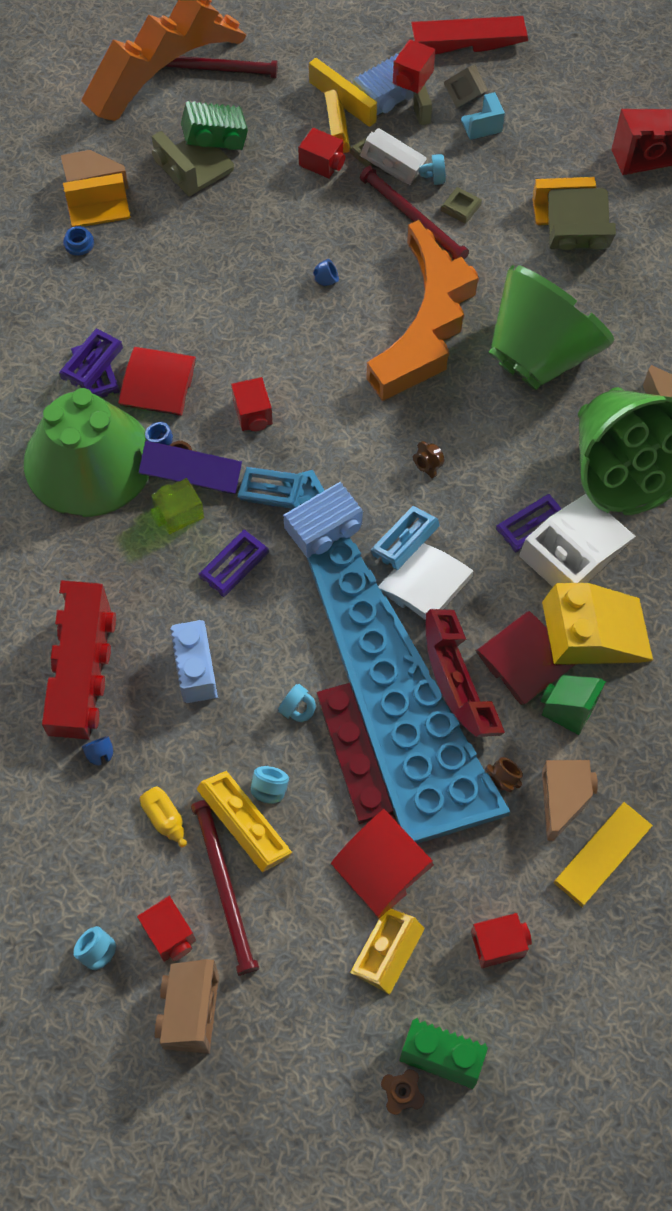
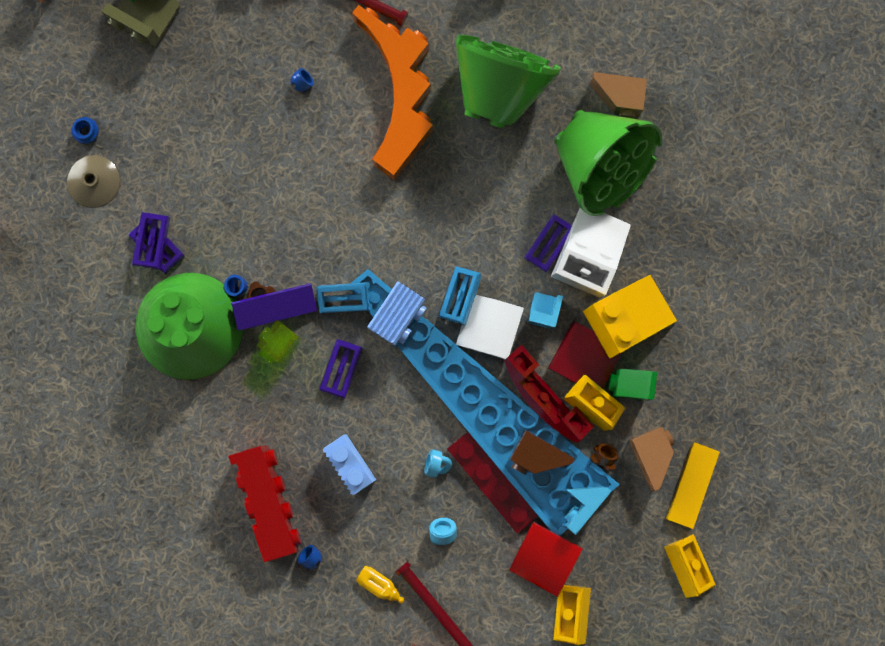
camera: 25 degrees left, 20 degrees up
medium nougat slope [61,150,129,190] -> none
light orange panel [63,173,130,227] -> none
red slope [118,347,196,416] -> none
yellow tile [196,771,292,873] -> none
red brick [231,377,273,431] -> none
reddish brown plate [413,441,444,478] -> none
red brick [471,913,532,969] -> none
none -> dark tan dish [67,155,120,207]
none -> reddish brown slope [509,430,575,475]
none -> medium azure panel [527,292,563,330]
none -> yellow slope [564,375,625,431]
none -> medium azure slope [564,487,611,534]
none -> yellow slope [664,534,716,598]

